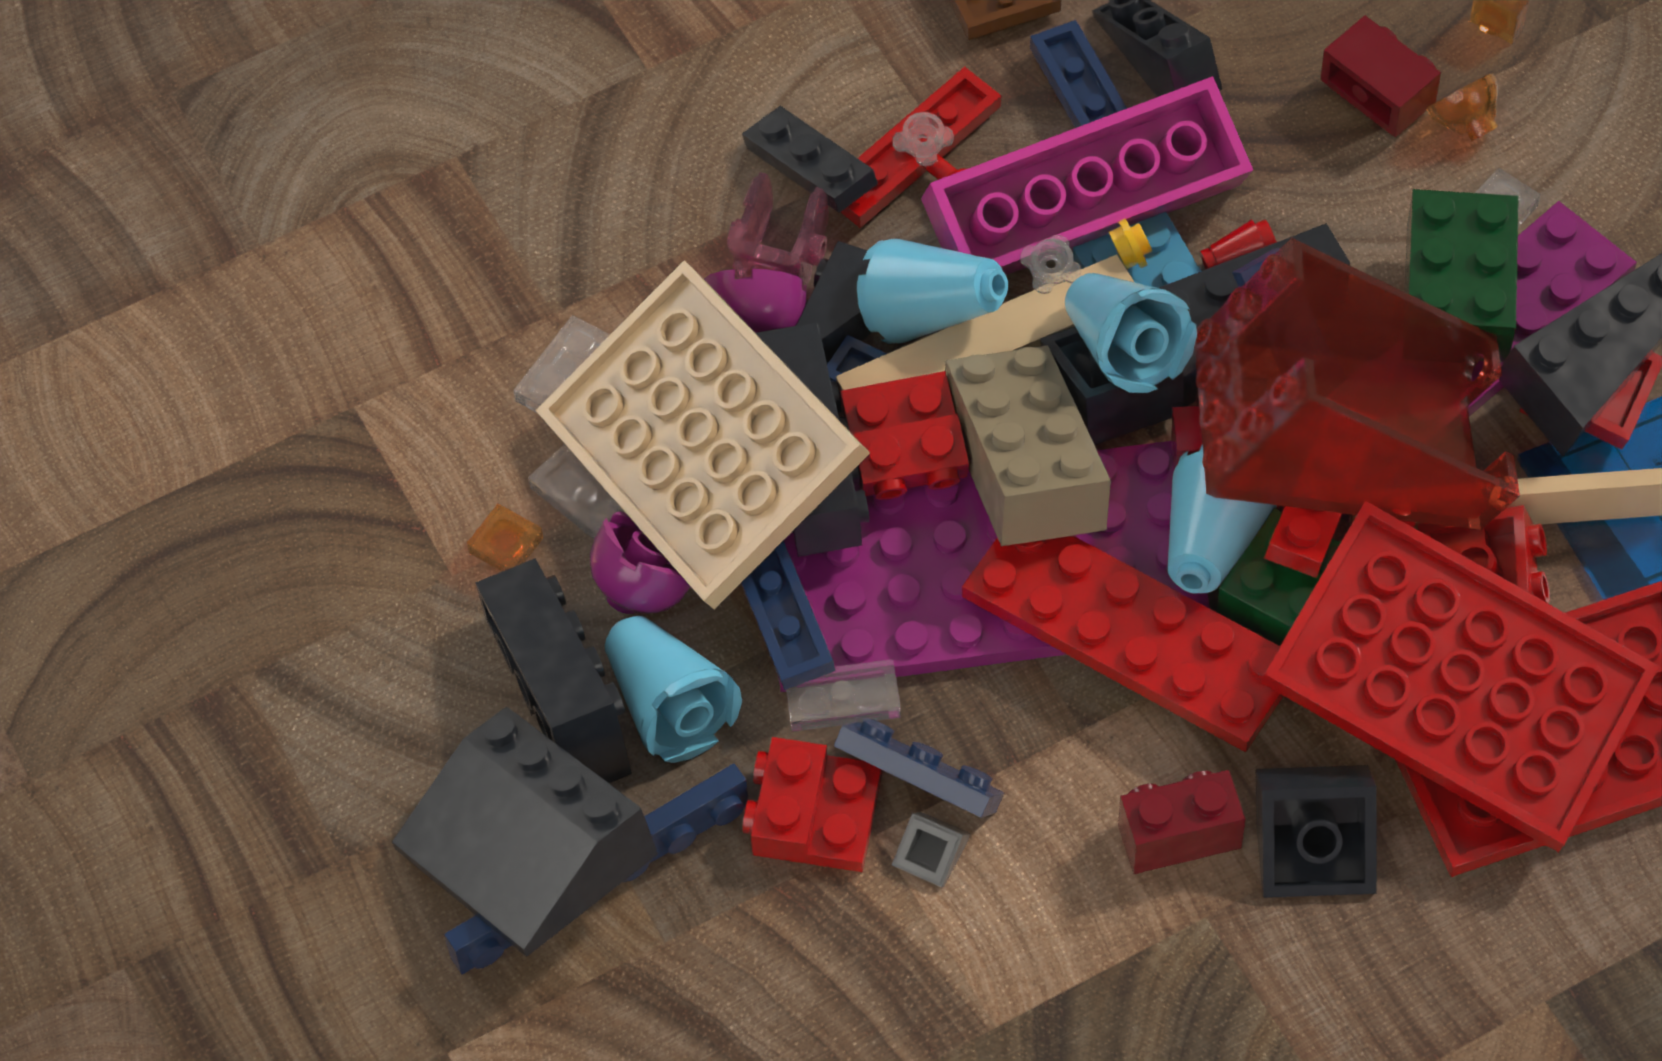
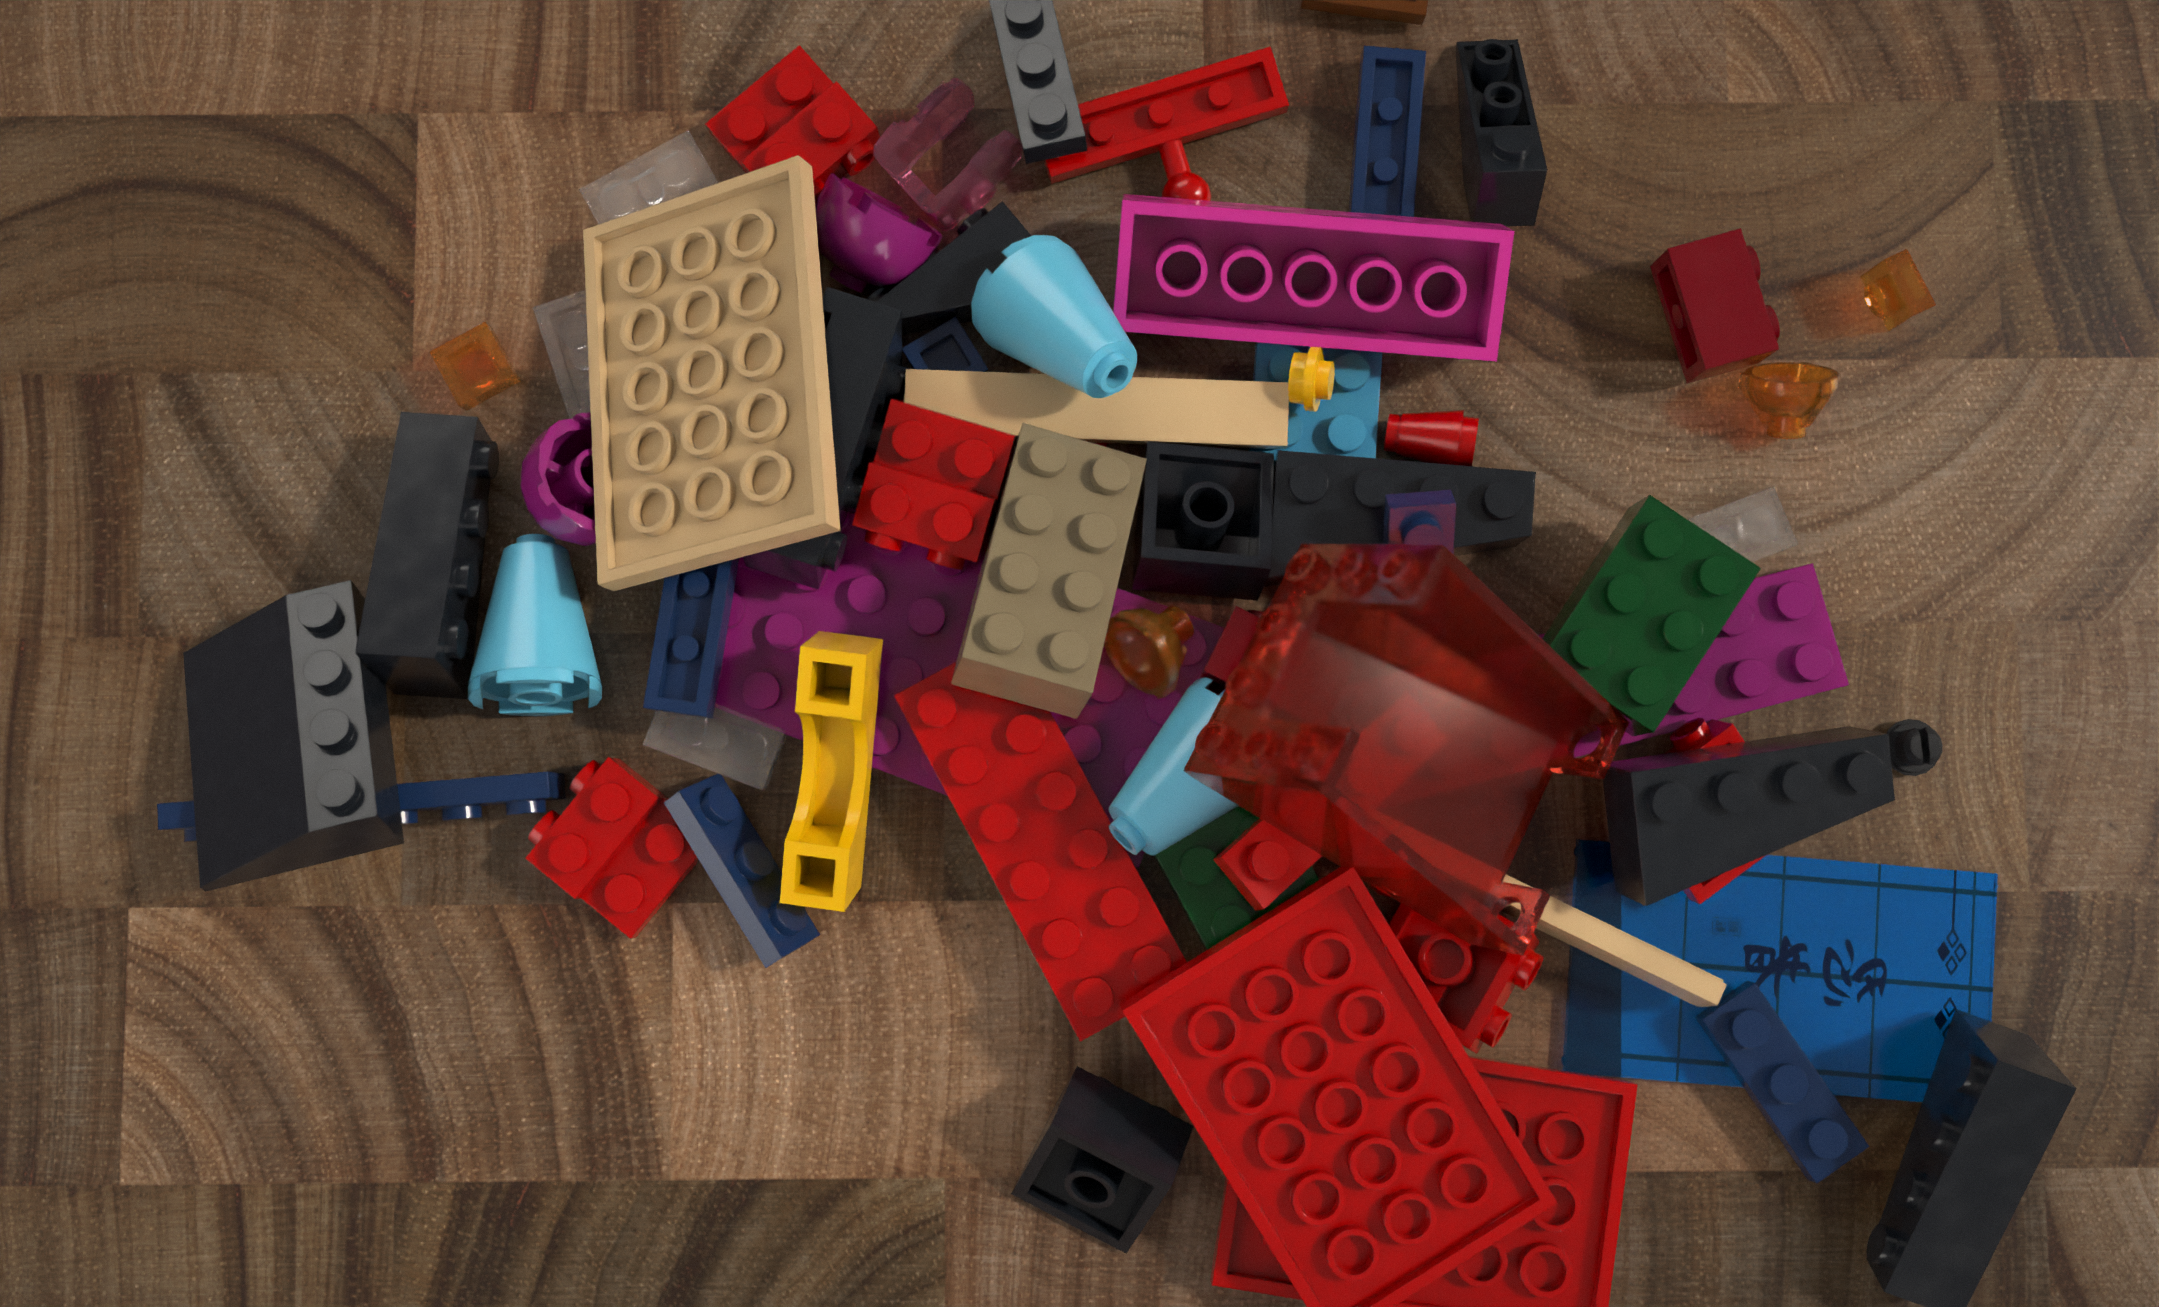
camera: 25 degrees right, 25 degrees up
dark grey slope [892,812,971,887] -> none
clear plate [893,112,954,166] -> none
clear plate [1020,235,1081,294] -> none
medium azure cone [1065,273,1197,393] -> none
dark red brick [1118,770,1246,874] -> none
none -> red plate [705,45,882,206]
none -> yellow arch [780,631,883,912]
none -> clear orange piece [1104,606,1194,699]

